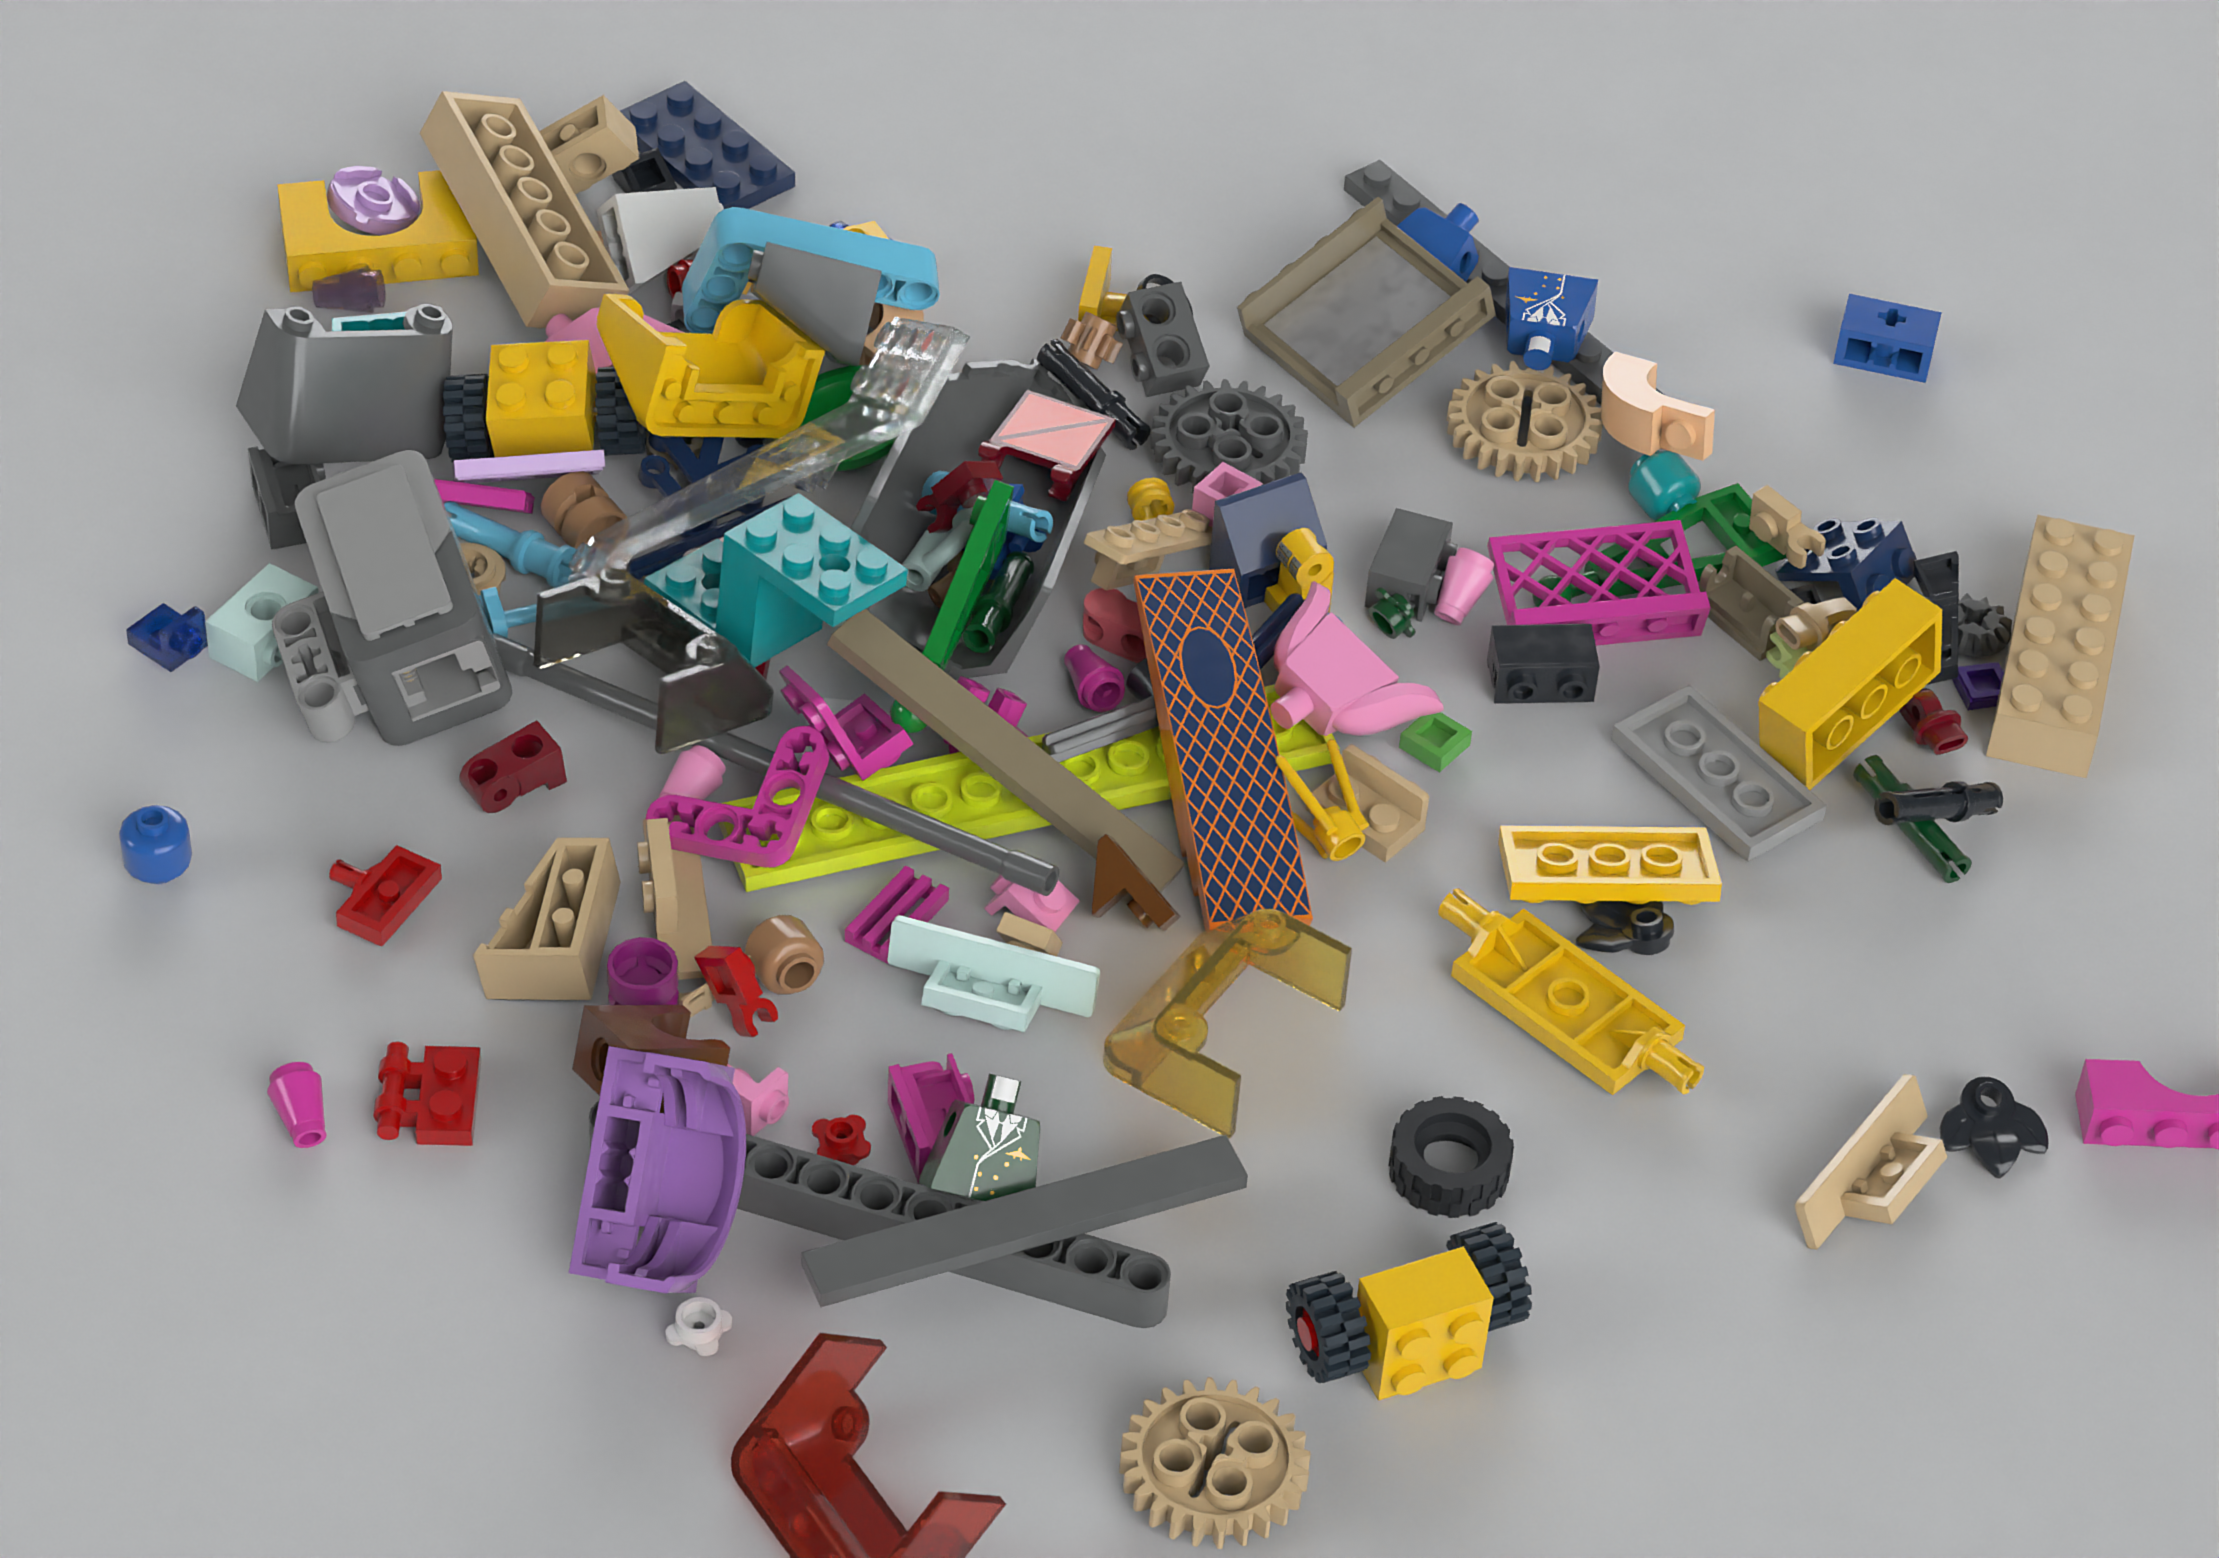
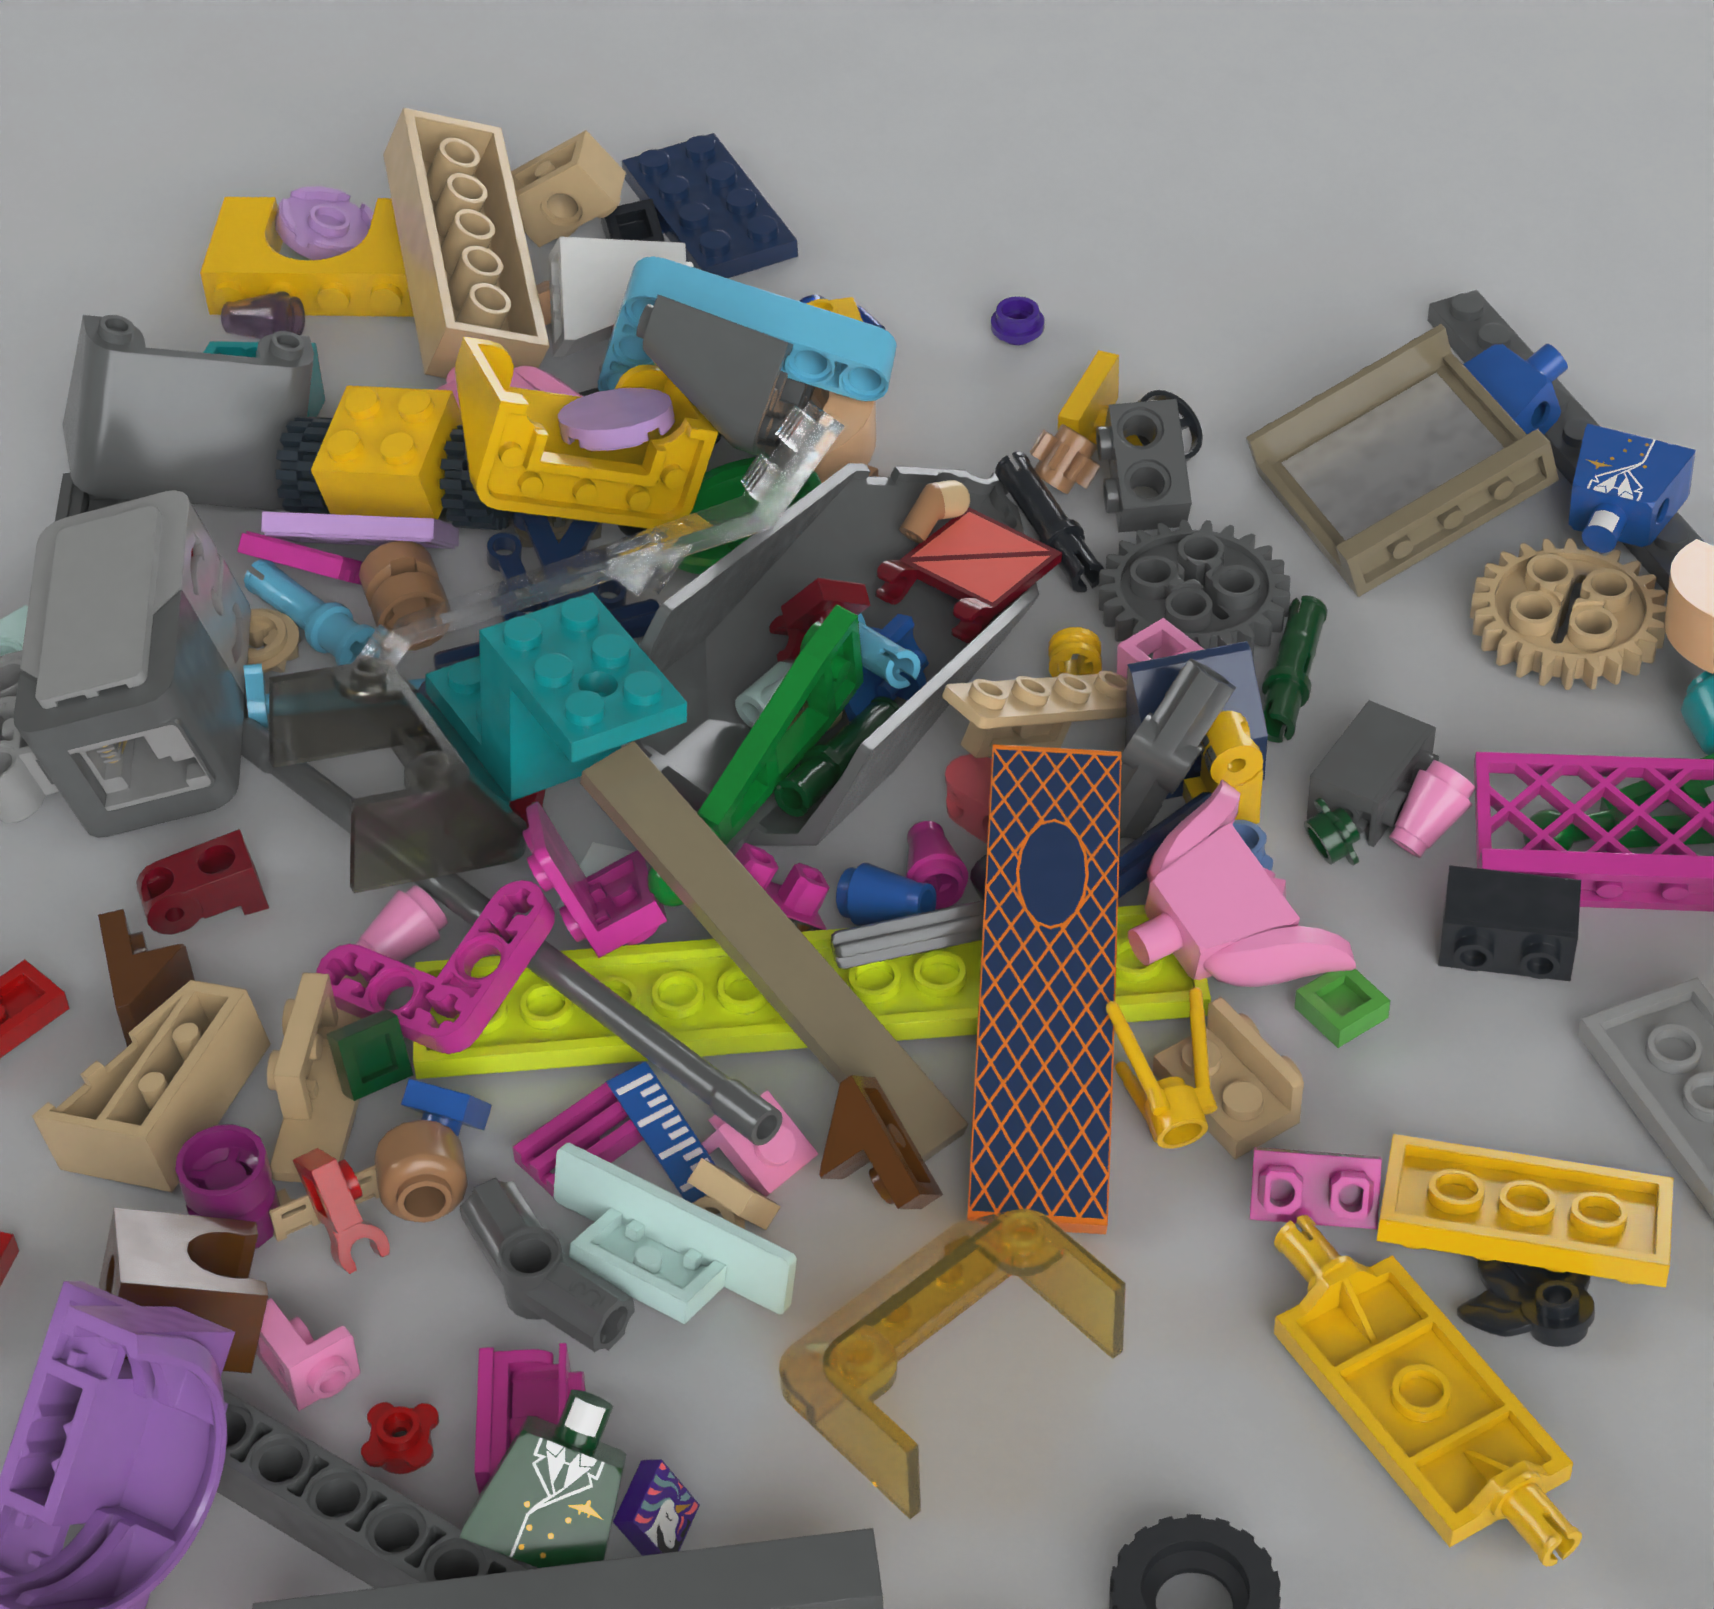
camera: 20 degrees right, 0 degrees up
none -> reddish brown slope [98,909,195,1047]
none -> dark green tile [326,1009,413,1101]
none -> blue plate [401,1079,492,1137]
none -> dark grey piece [460,1177,635,1352]
none -> lavender tile [557,388,675,451]
none -> blue sticker [606,1061,716,1203]
none -> dark purple tile [613,1459,700,1556]
none -> blue cone [836,863,937,926]
none -> medium nougat arm [899,480,970,543]
none -> dark purple plate [991,296,1045,345]
none -> dark grey piece [1120,658,1237,840]
none -> dark pink hips [1249,1147,1382,1229]
none -> dark green pin [1262,595,1328,743]

